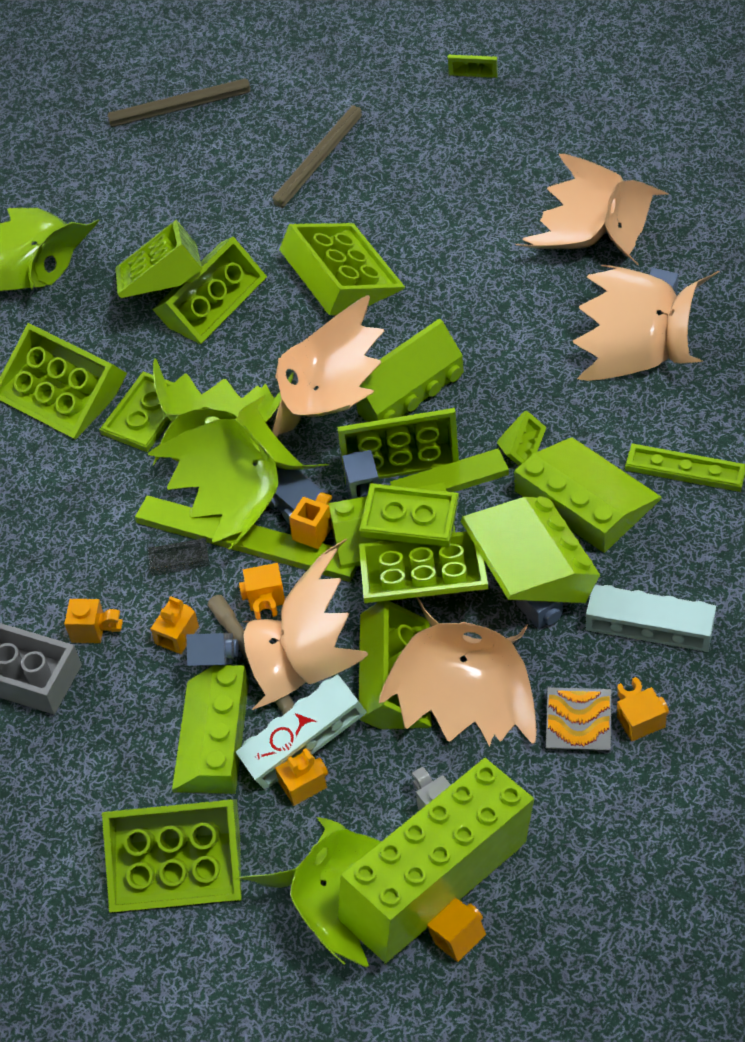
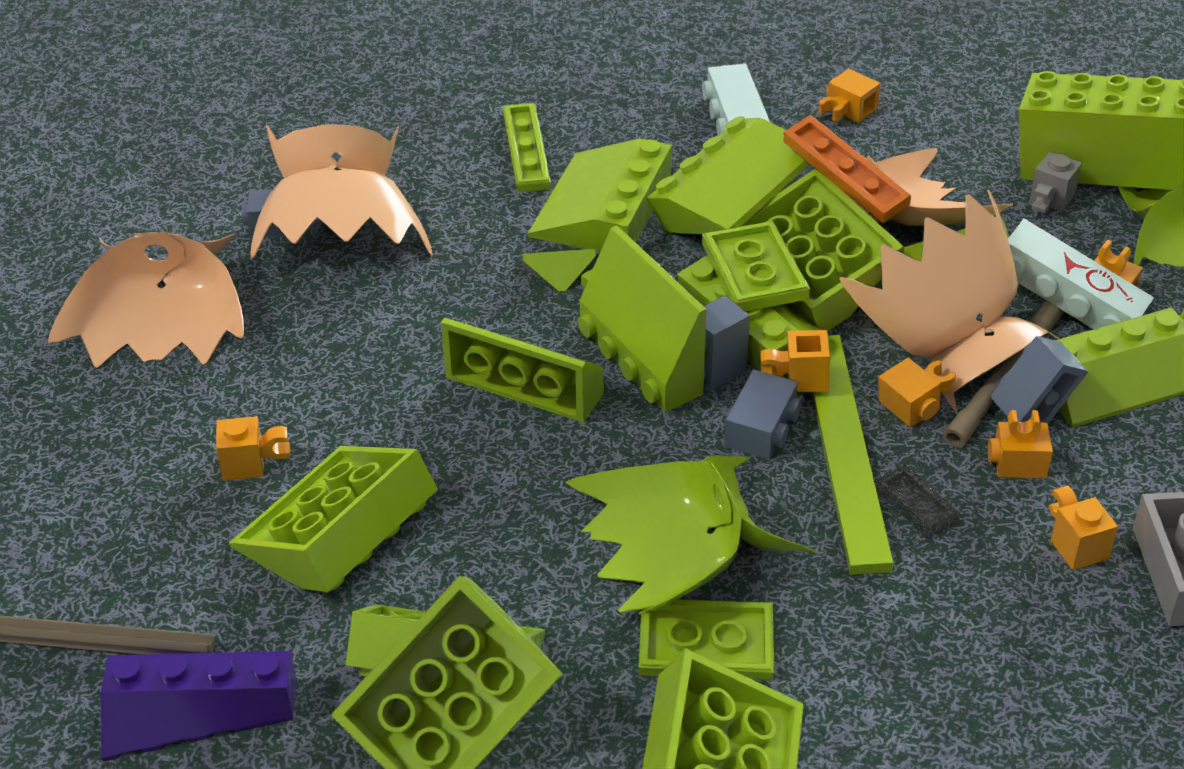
camera: 120 degrees left, 10 degrees down
lime piece [148,395,329,550] -> none
light nougat piece [272,295,384,437] -> none
slope [546,687,611,751] -> none
none -> dark purple wedge [100,651,297,762]
none -> light orange brick [216,416,290,481]
none -> orange plate [783,115,911,223]

